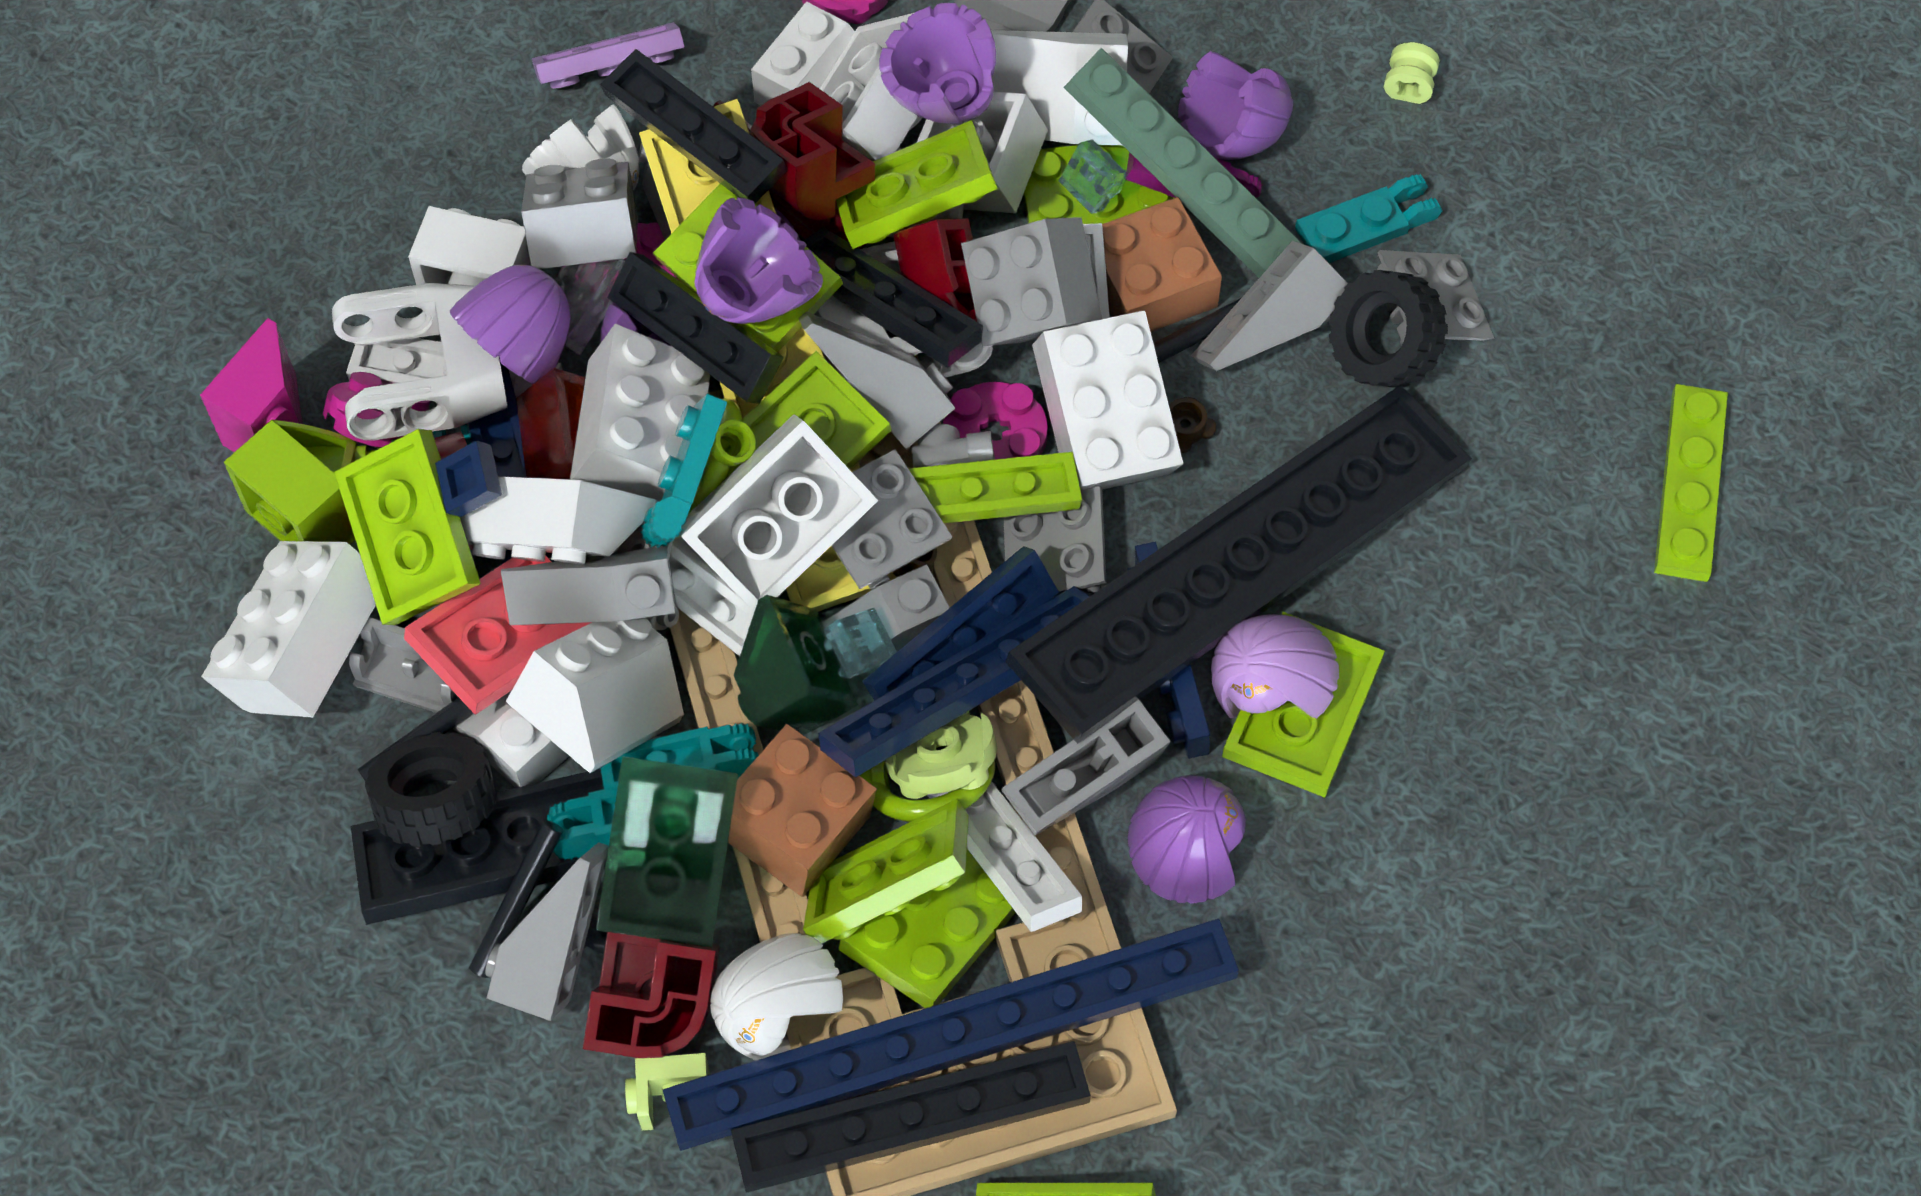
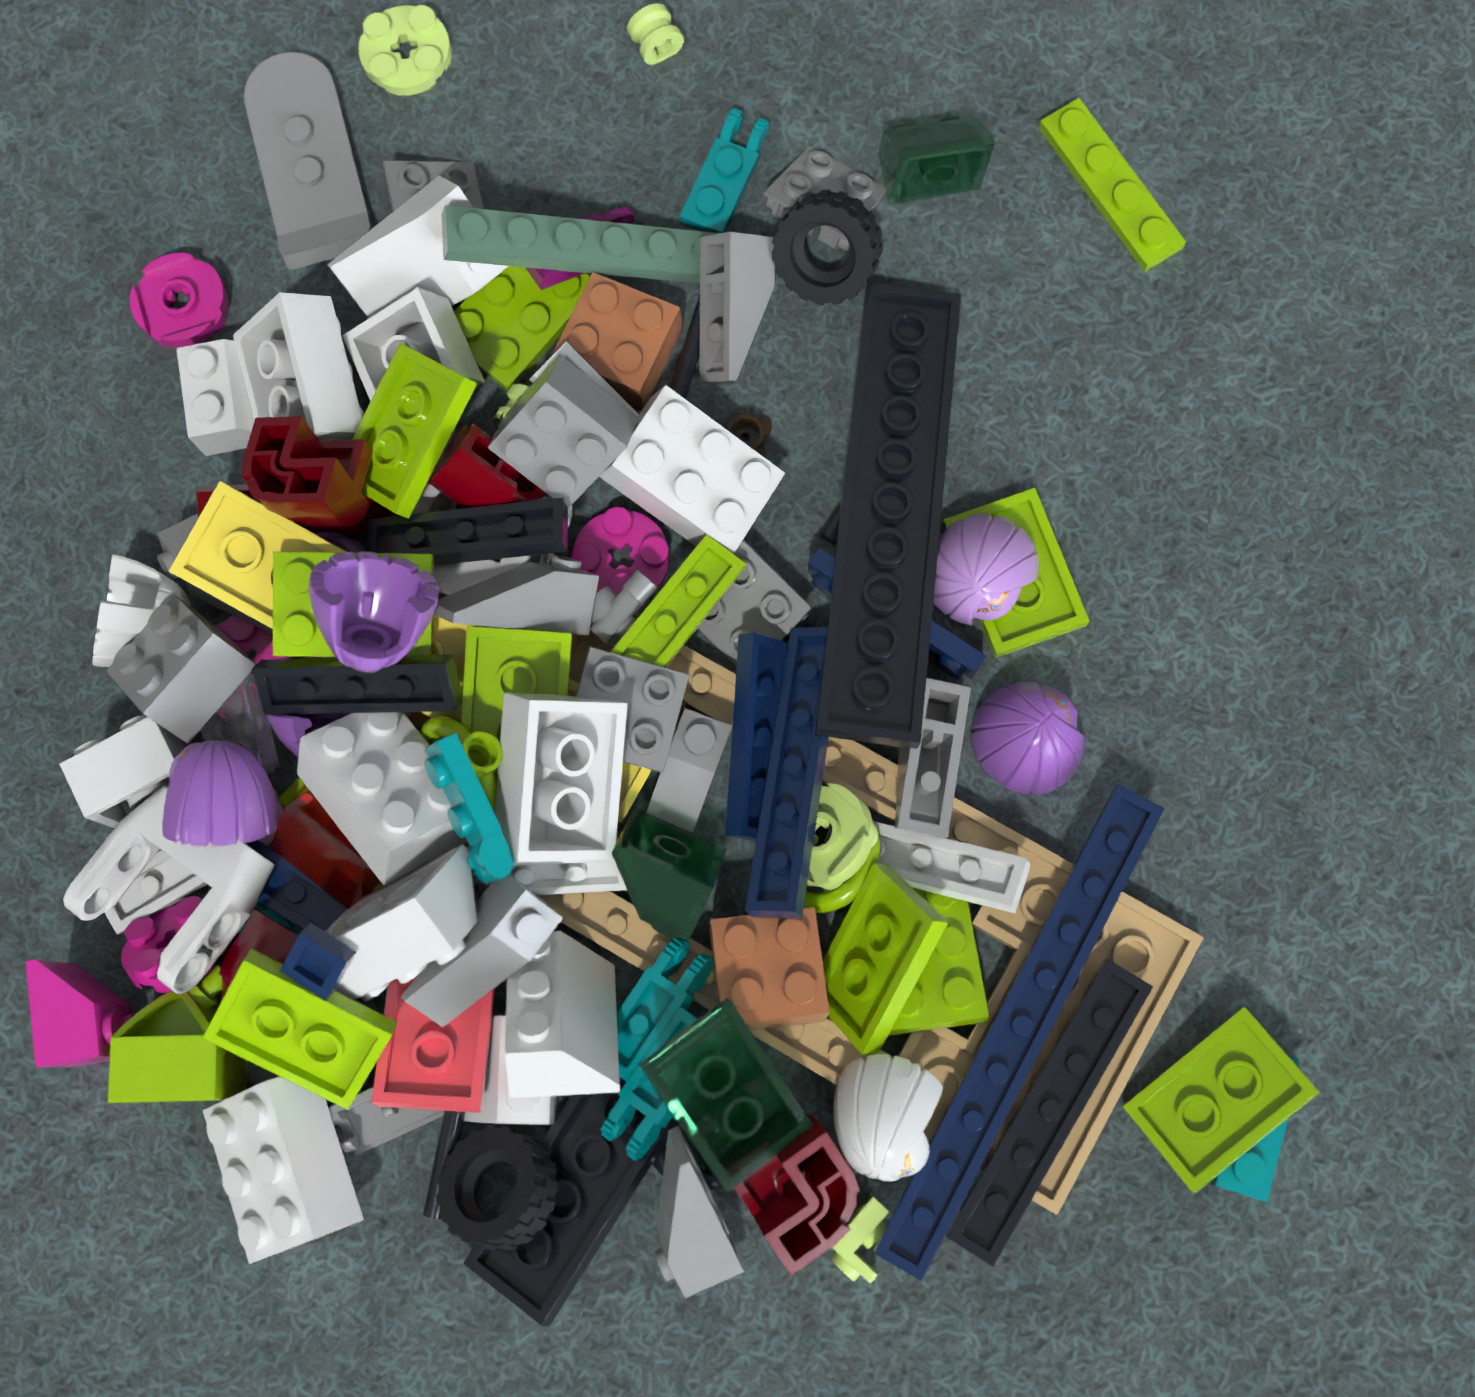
camera: 35 degrees left, 15 degrees up
black bar [469,820,564,978] -> none
lavender plate [532,22,684,89] -> none
black plate [600,49,788,204] -> none
clear light blue tile [824,608,897,679] -> none
medium lavender hair [879,3,996,125] -> none
clear light blue tile [1059,139,1127,214] -> none
medium lavender hair [1178,51,1293,160] -> none
none -> clear green slope [878,116,995,205]

